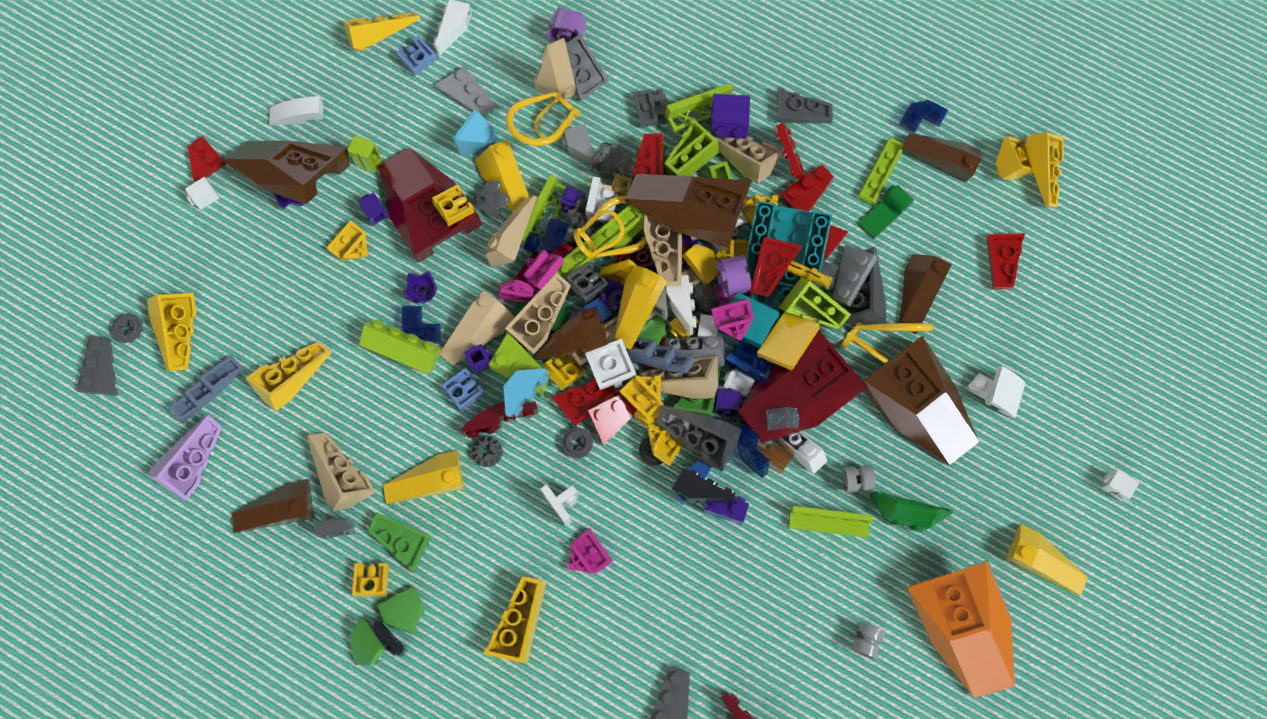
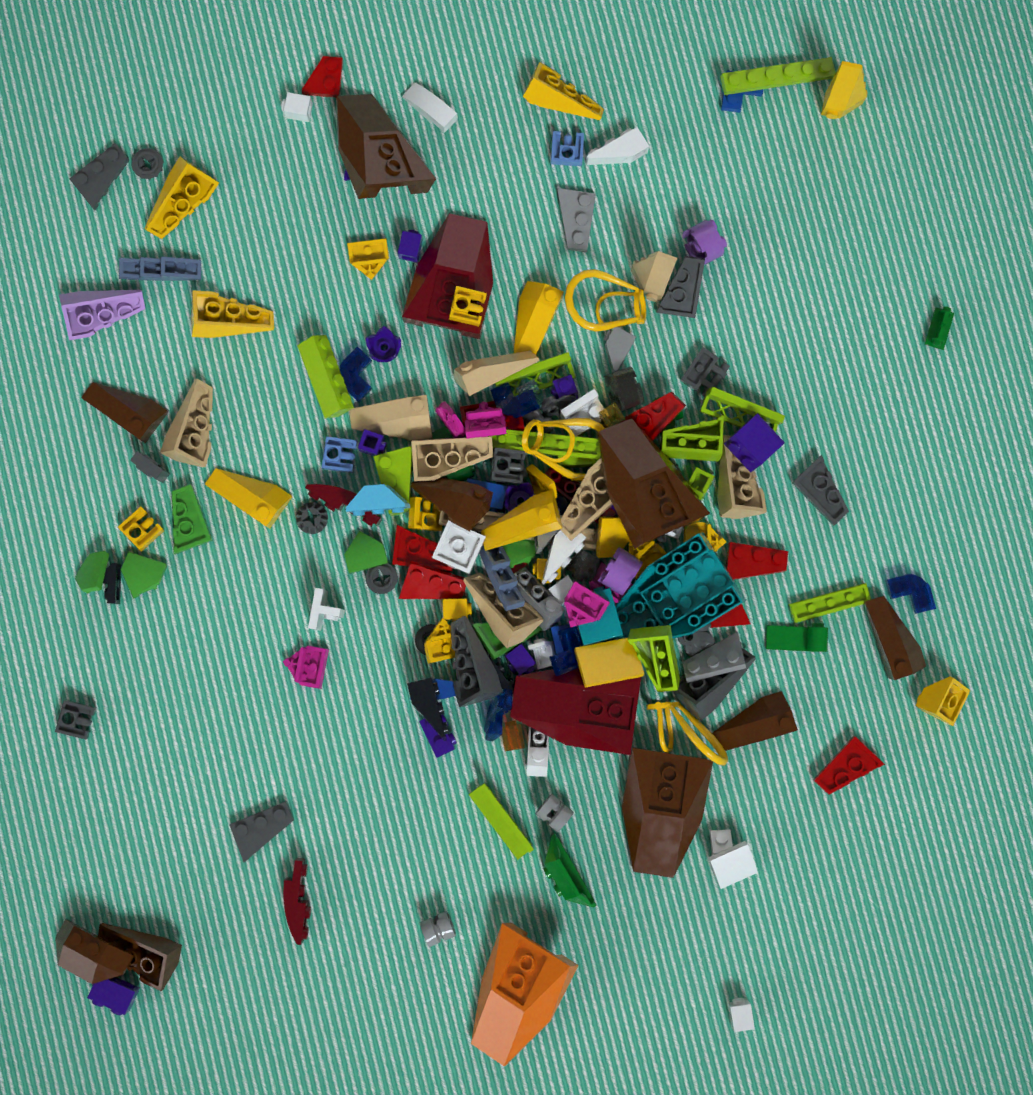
camera: 45 degrees right, 10 degrees up
lime brick [347,135,382,173] -> none
medium azure slope [453,109,497,156] -> none
dark grey plate [473,181,510,218] -> none
yellow wedge [483,576,547,664] -> none
yellow slope [620,376,661,420] -> none
red wing [750,237,802,298] -> none
clear light blue bracket [766,407,799,431] -> none
red wing [775,123,806,179] -> none
yellow pin [787,261,832,289] -> none
yellow wedge [1005,524,1088,596] -> none
yellow wedge [1025,132,1064,208] -> none
none -> bright green slope [344,531,388,574]

